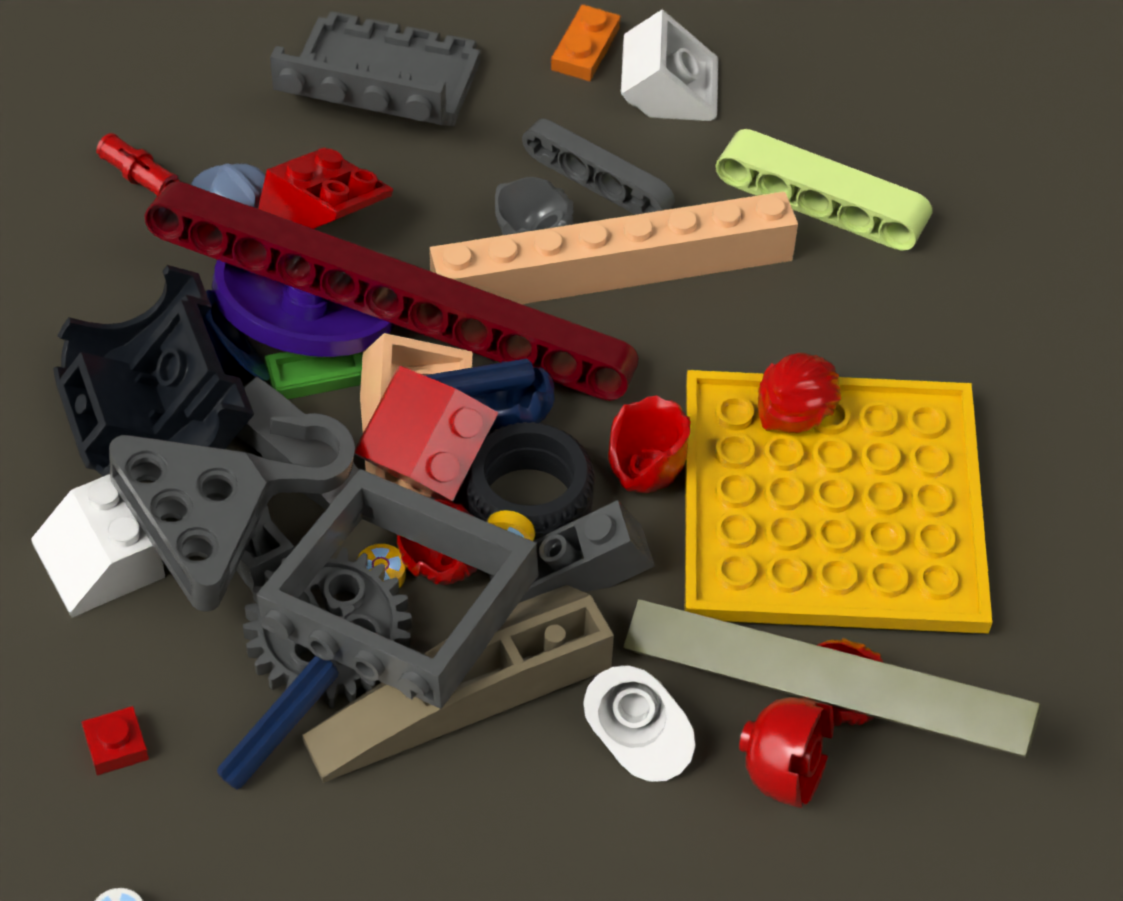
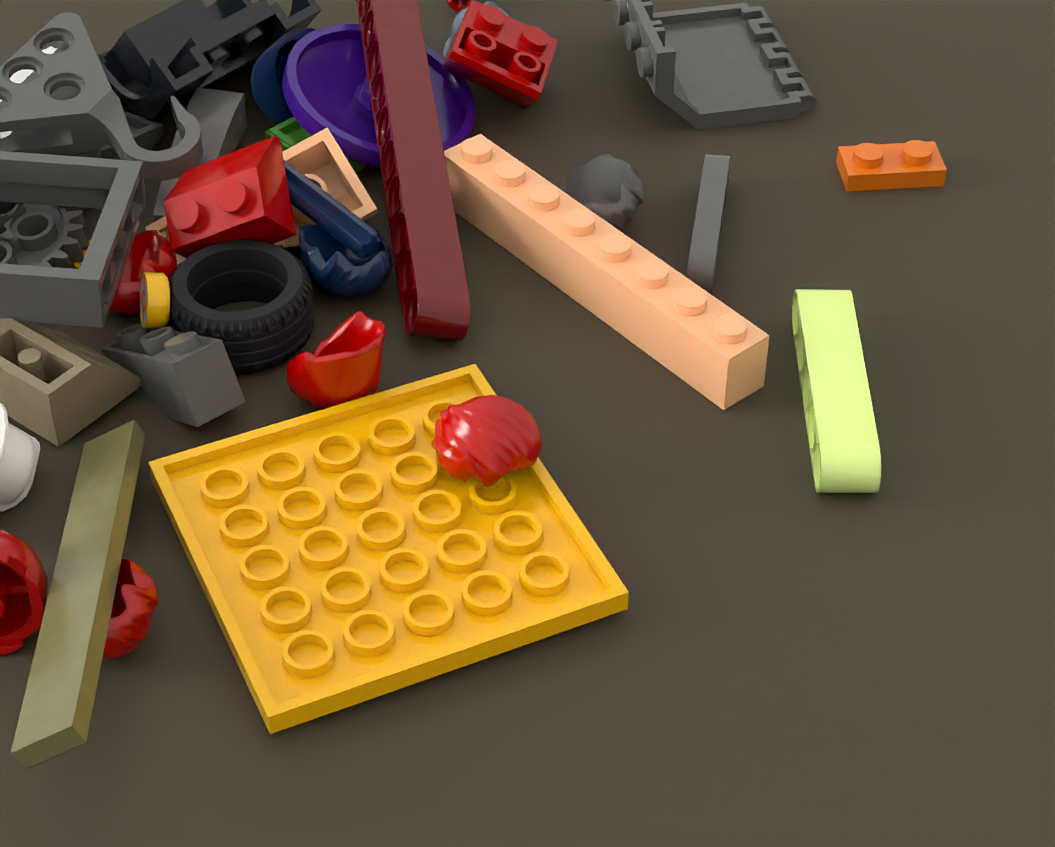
camera: 65 degrees right, 10 degrees down
white slope [621,9,718,121] -> none

